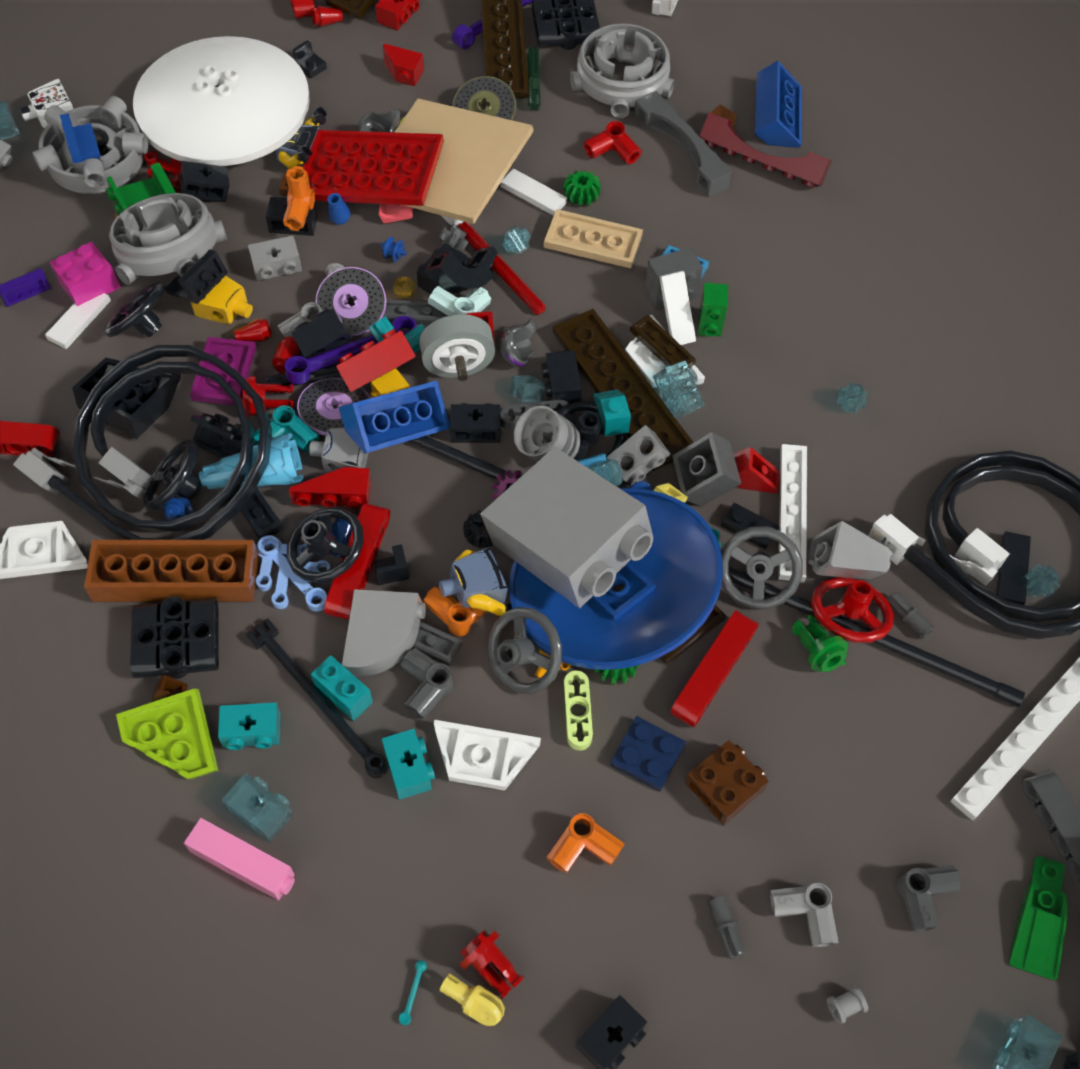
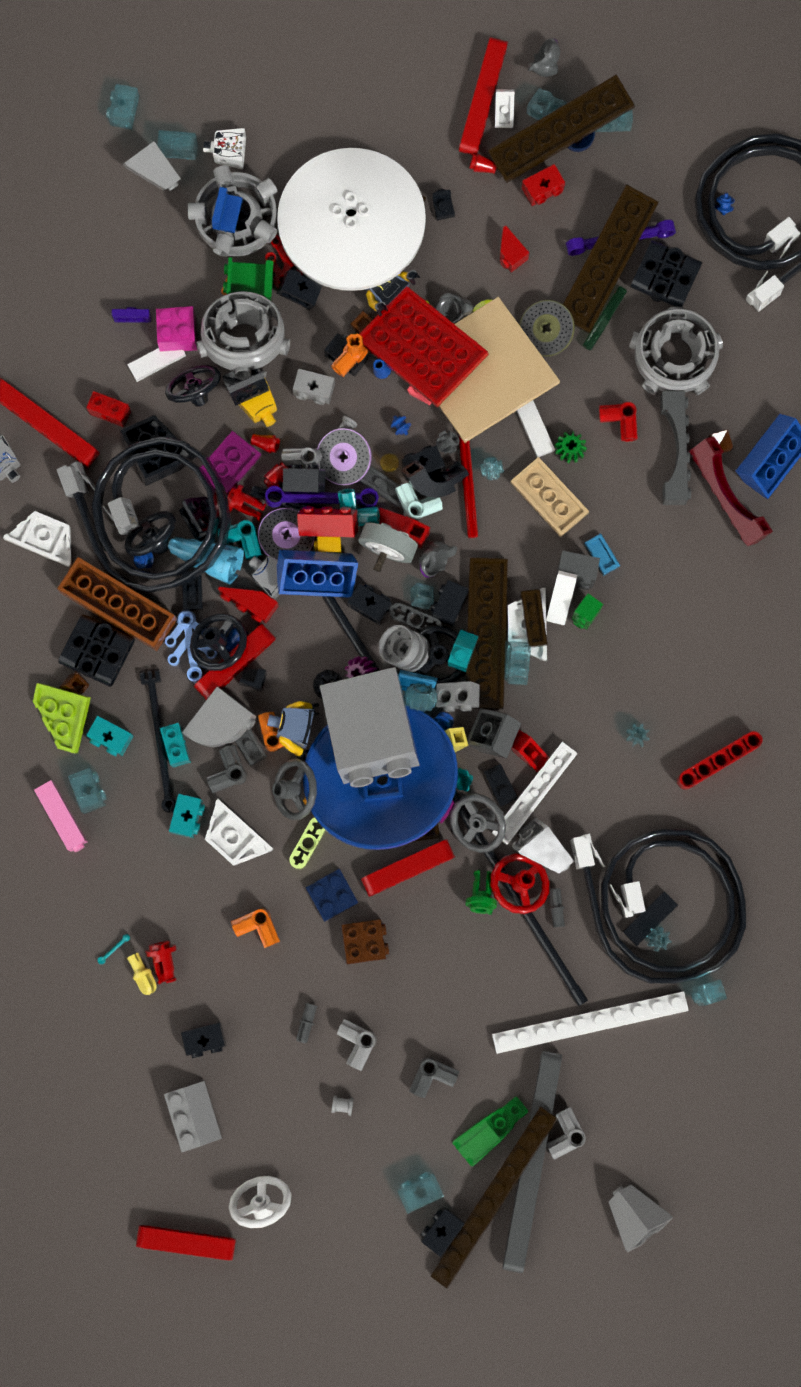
camera: 35 degrees right, 20 degrees up
none -> red brick [86,391,131,428]
none -> red beam [677,731,763,790]

